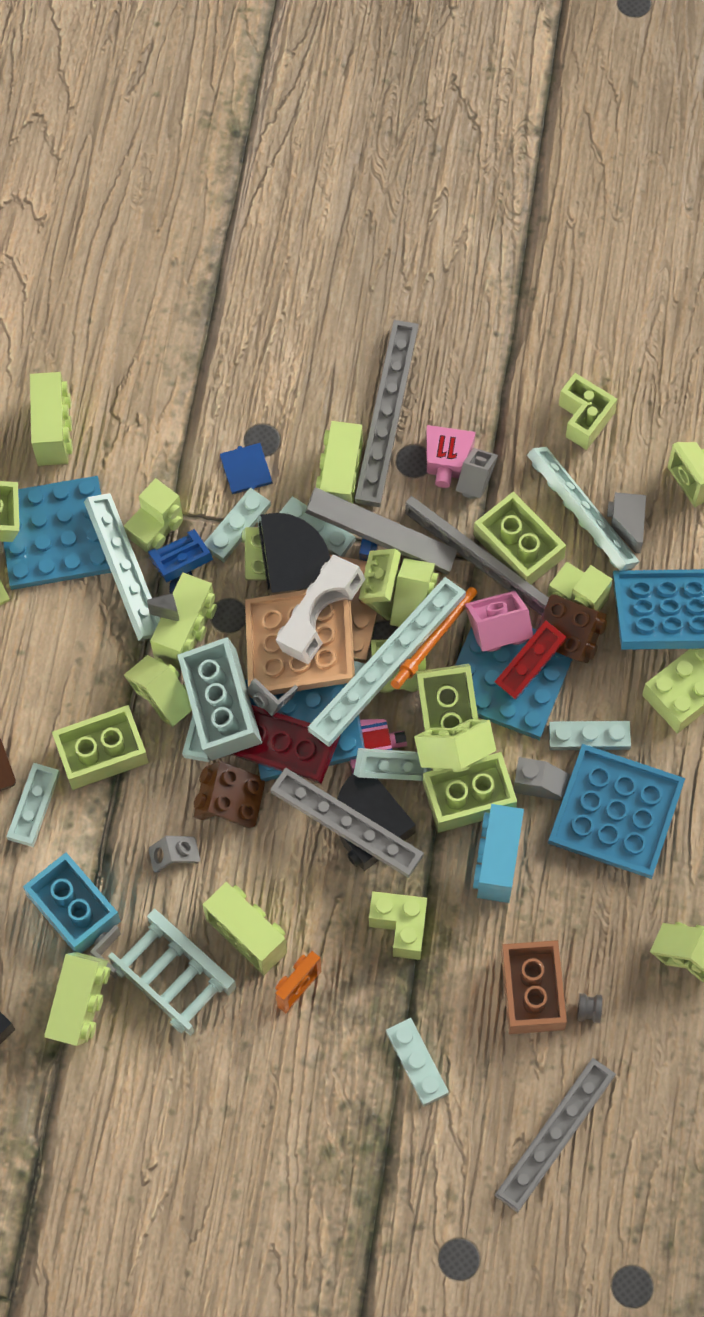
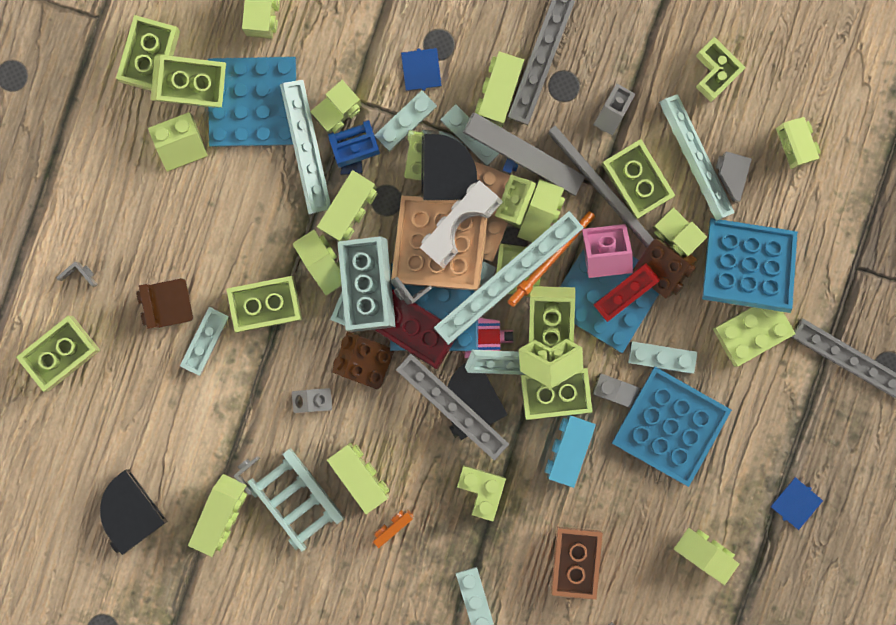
camera: 10 degrees right, 20 degrees up
medium azure brick [23,852,121,953] -> none
flat silver slope [147,594,179,621] -> none
bright pink torso [426,425,475,488] -> none
flat silver wheel [577,993,602,1023] -> none

